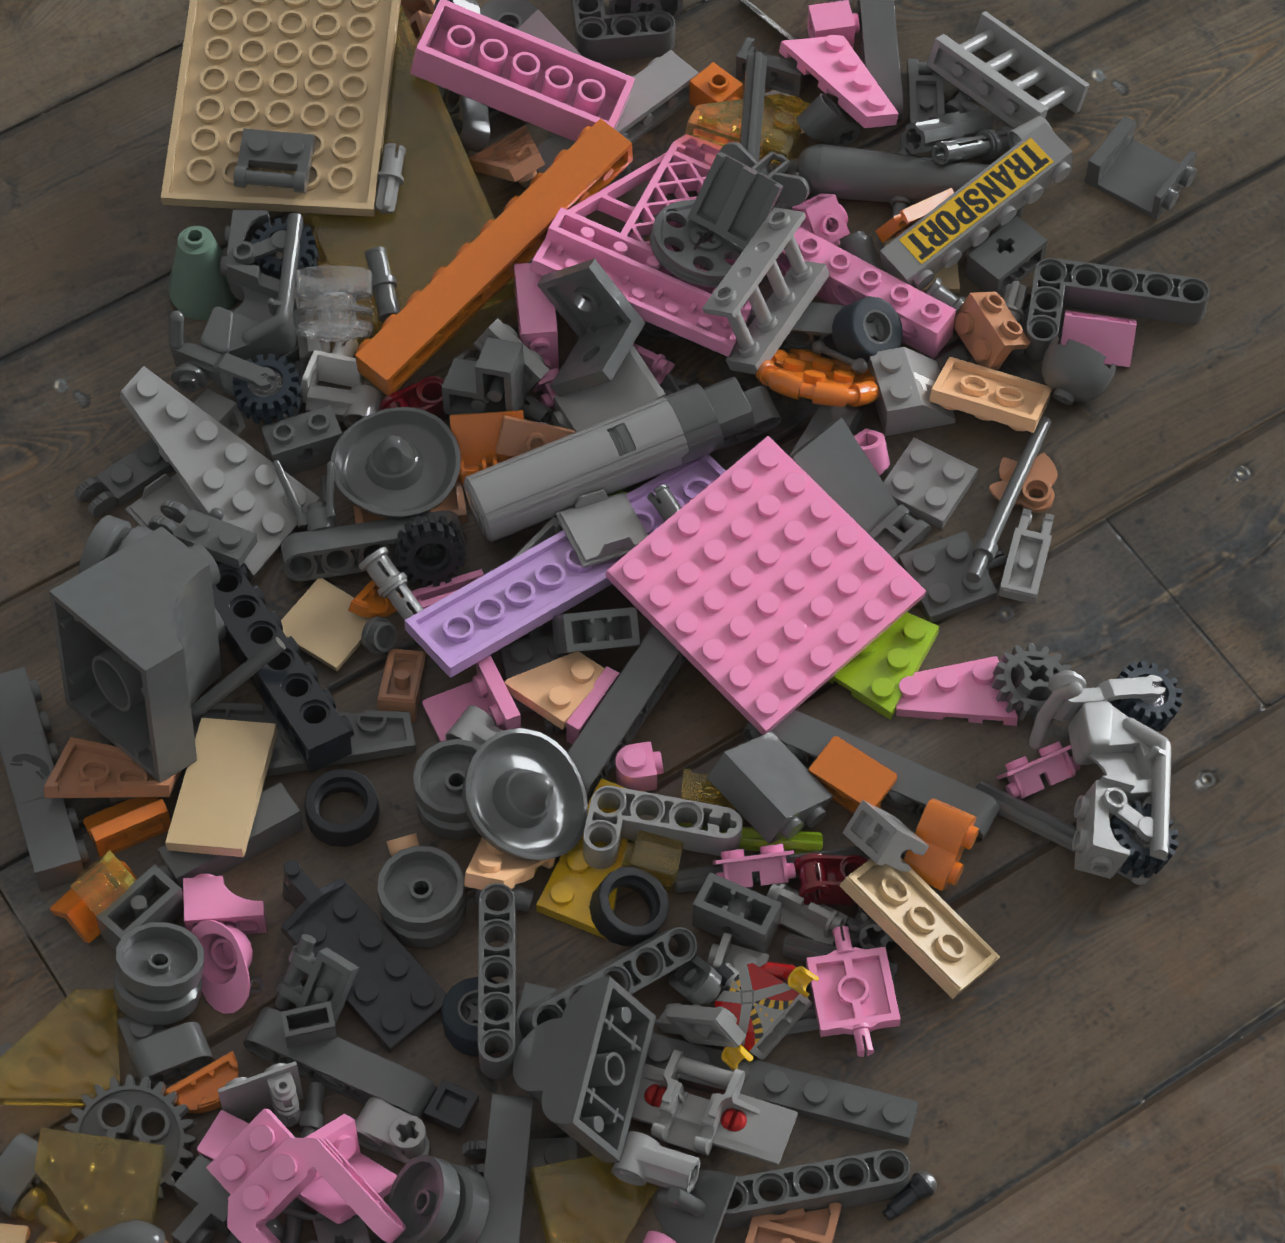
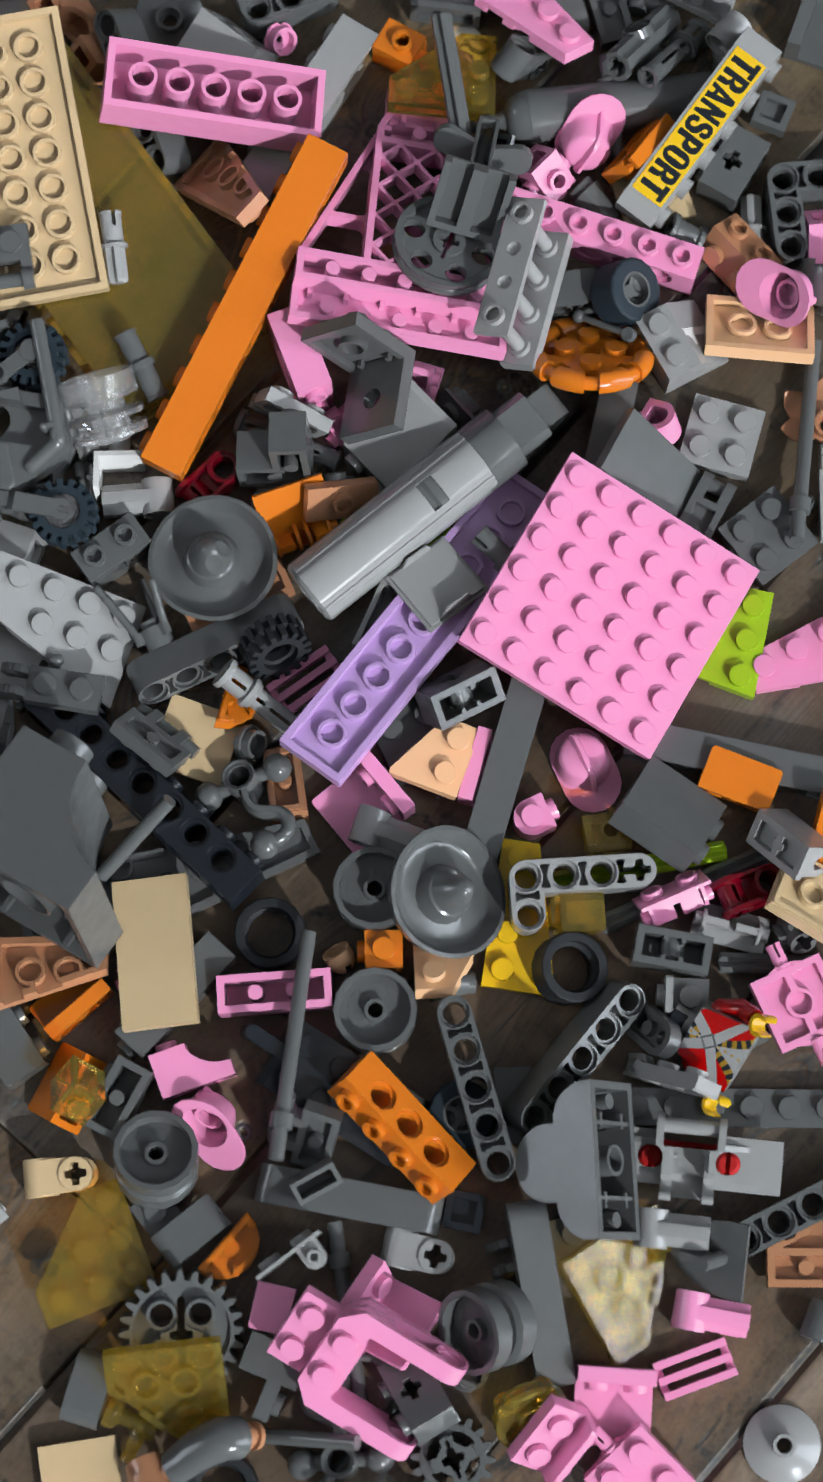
camera: 15 degrees left, 20 degrees up
none -> tan piece [22,1156,99,1199]
none -> dark grey plate [109,703,201,778]
none -> dark grey piece [194,753,296,860]
none -> bright pink brick [216,967,334,1018]
none -> bright pink plate [264,22,297,57]
none -> dark grey bar [268,930,316,1161]
none -> orange brick [327,1050,477,1205]
none -> orange brick [357,930,403,973]
none -> bright pink piece [549,727,622,813]
none -> bright pink piece [554,93,626,174]
none -> bright pink piece [735,258,817,328]
none -> dark grey plate [749,89,796,138]

